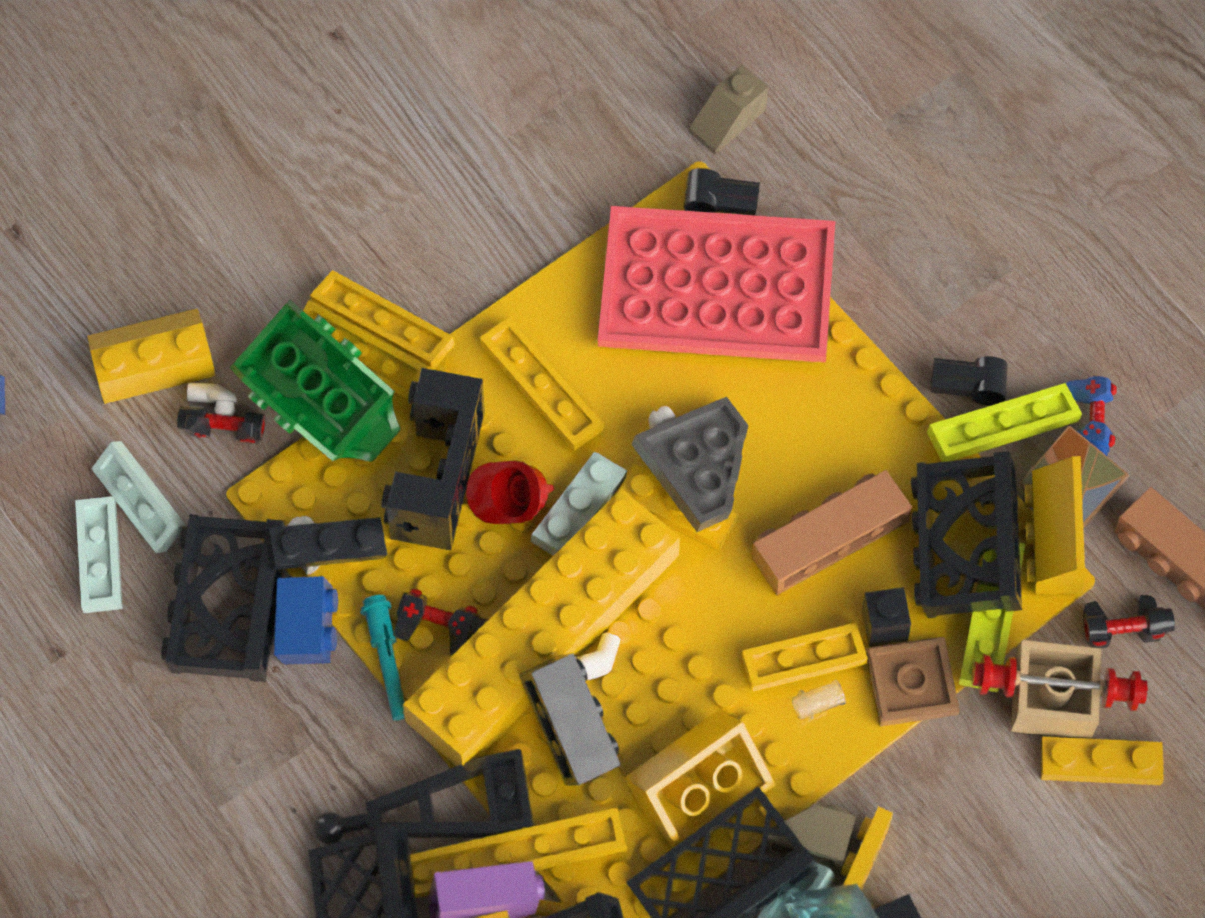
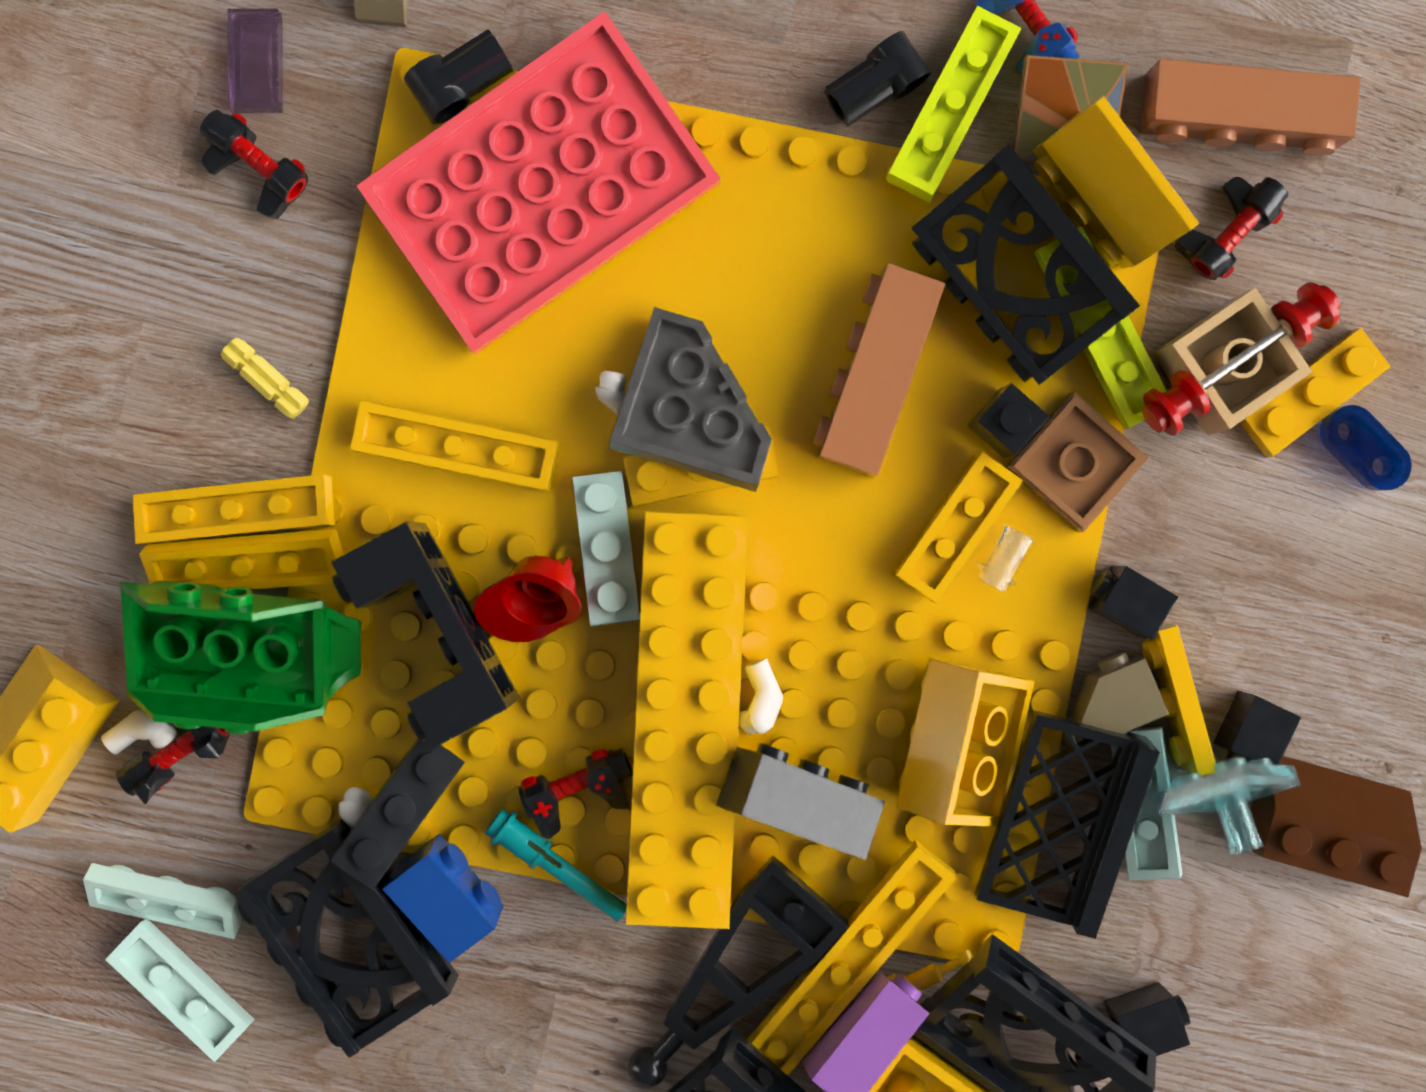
camera: 40 degrees left, 25 degrees up
none -> black piece [200,110,308,219]
none -> light yellow axle [221,338,309,419]
none -> clear purple tile [228,8,283,113]
none -> black brick [1088,565,1178,640]
none -> clear blue plate [1319,405,1412,491]

